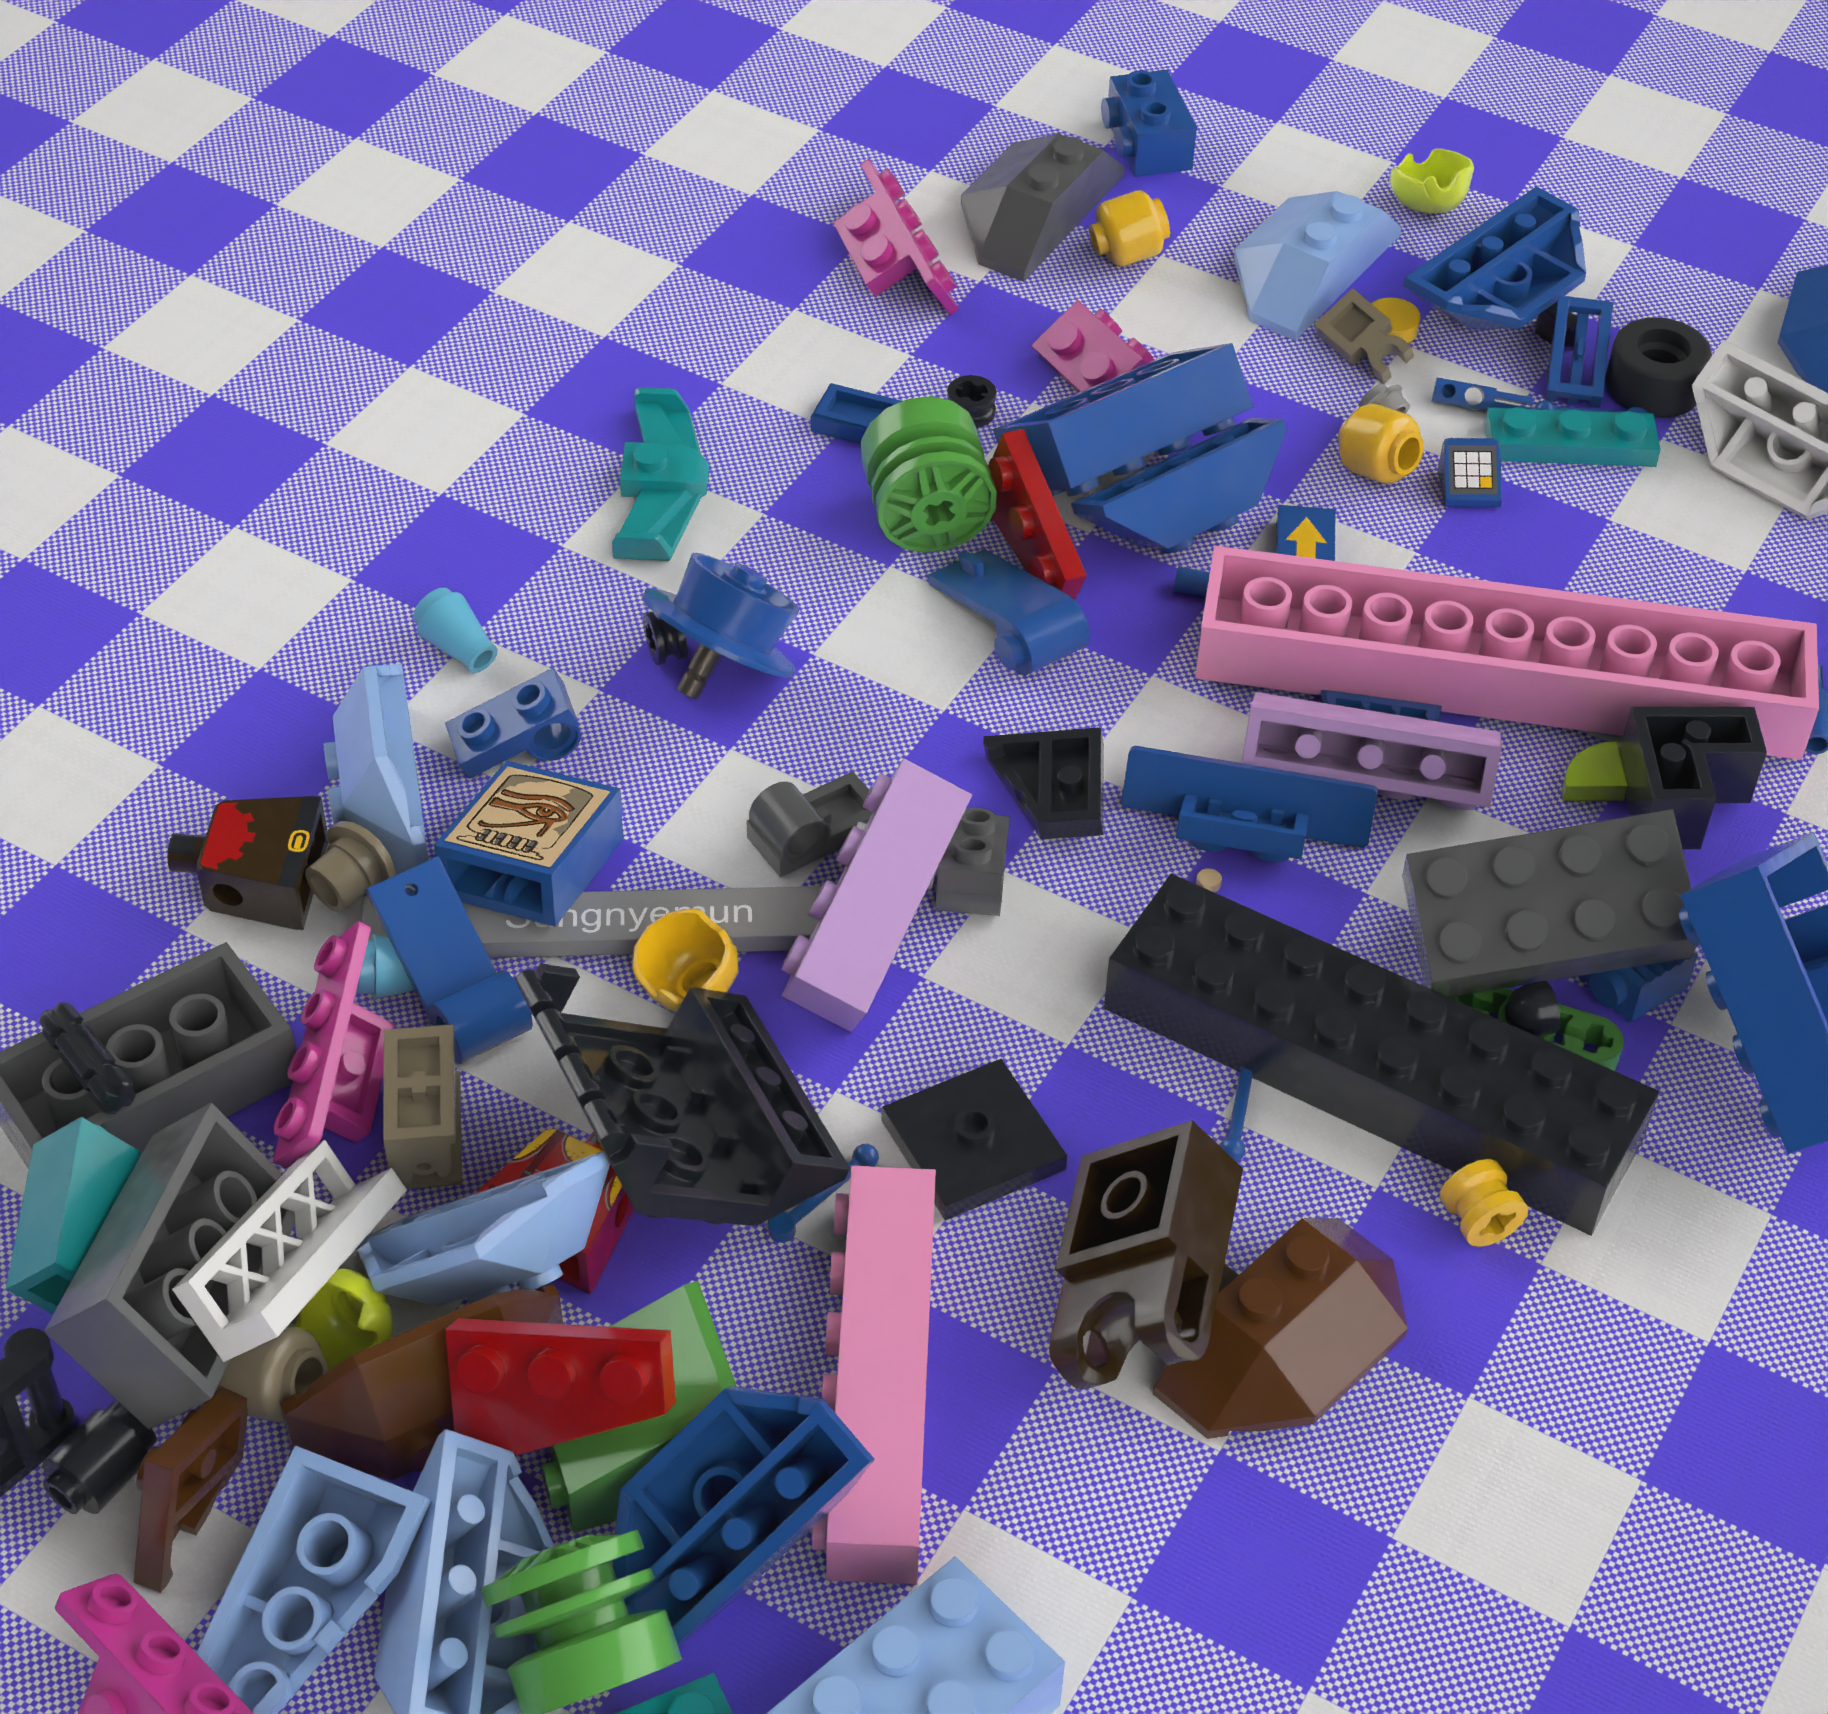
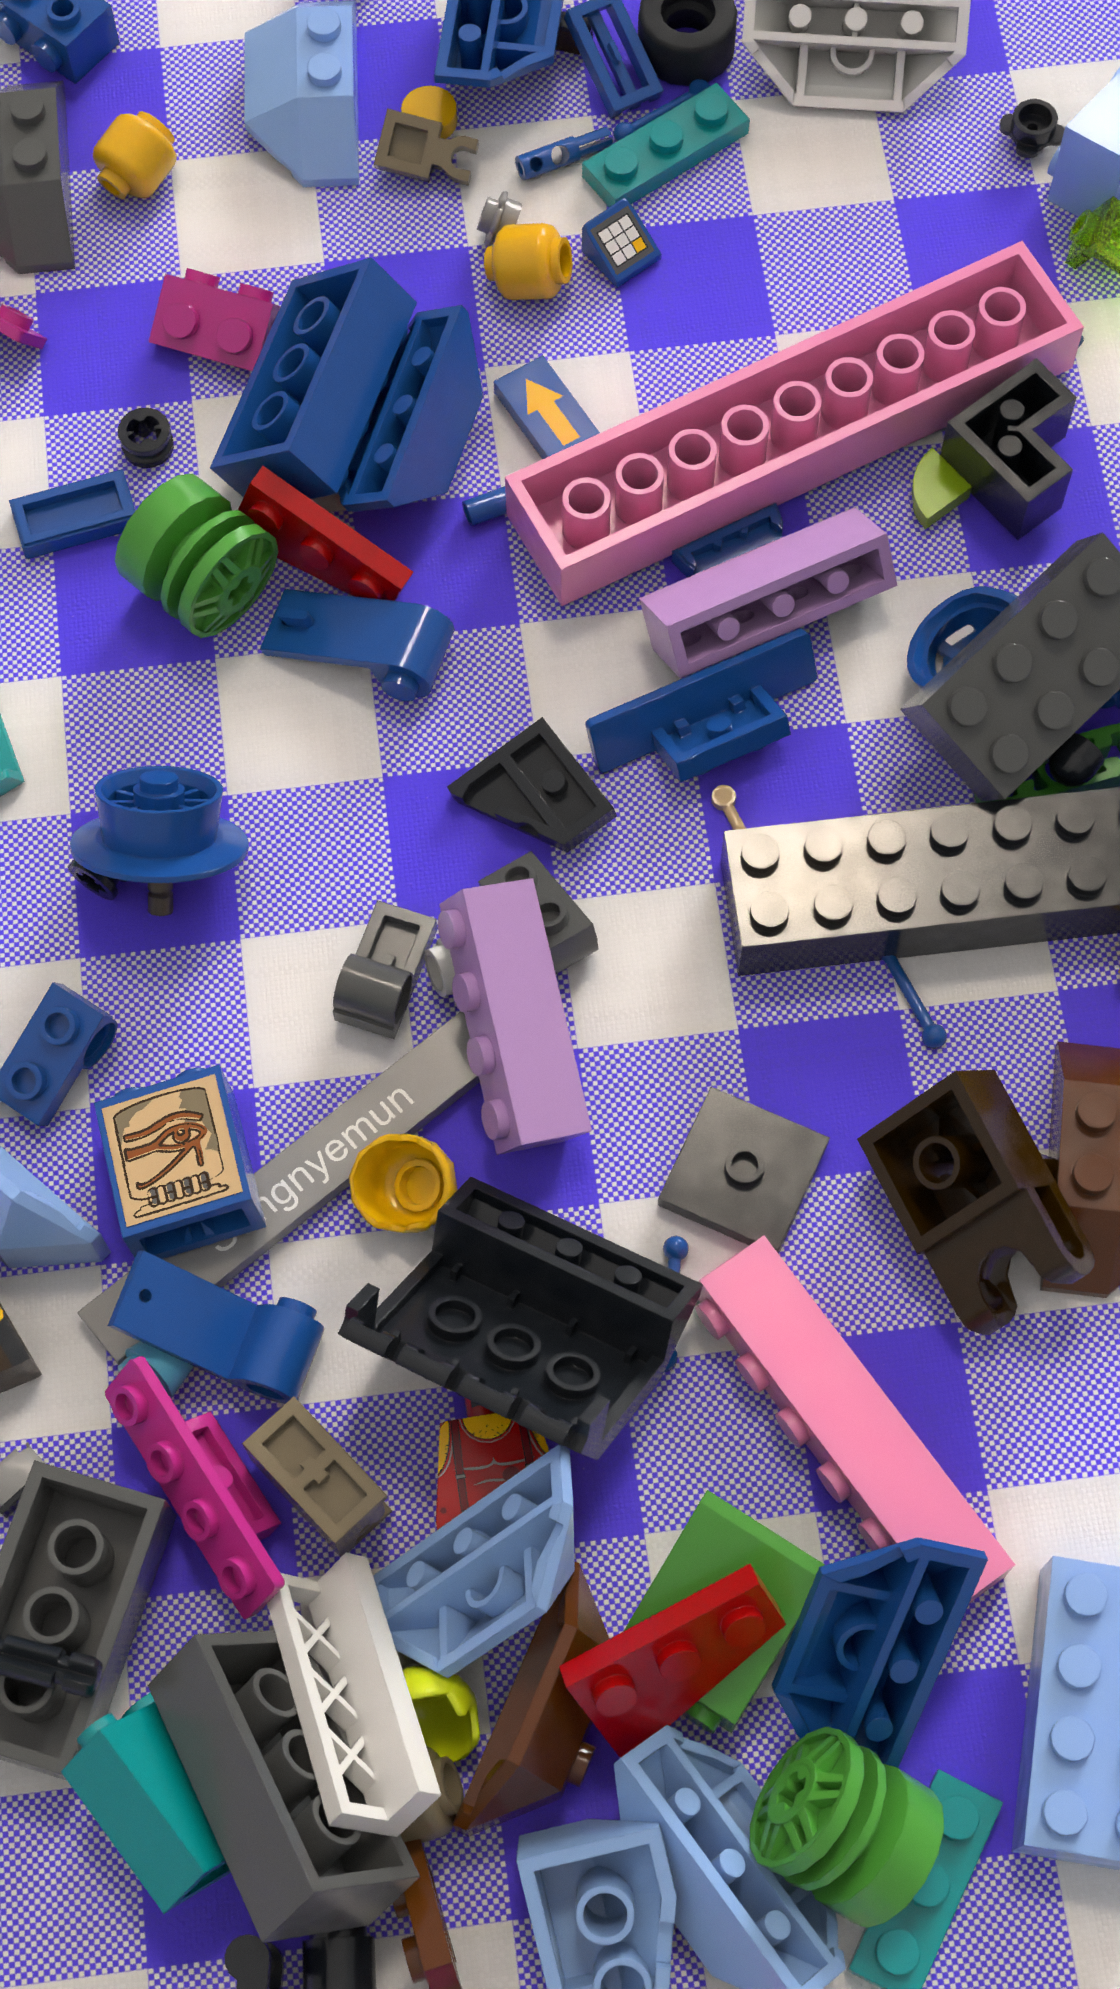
camera: 35 degrees left, 20 degrees up
dark tan piece [305,821,396,913] -> none

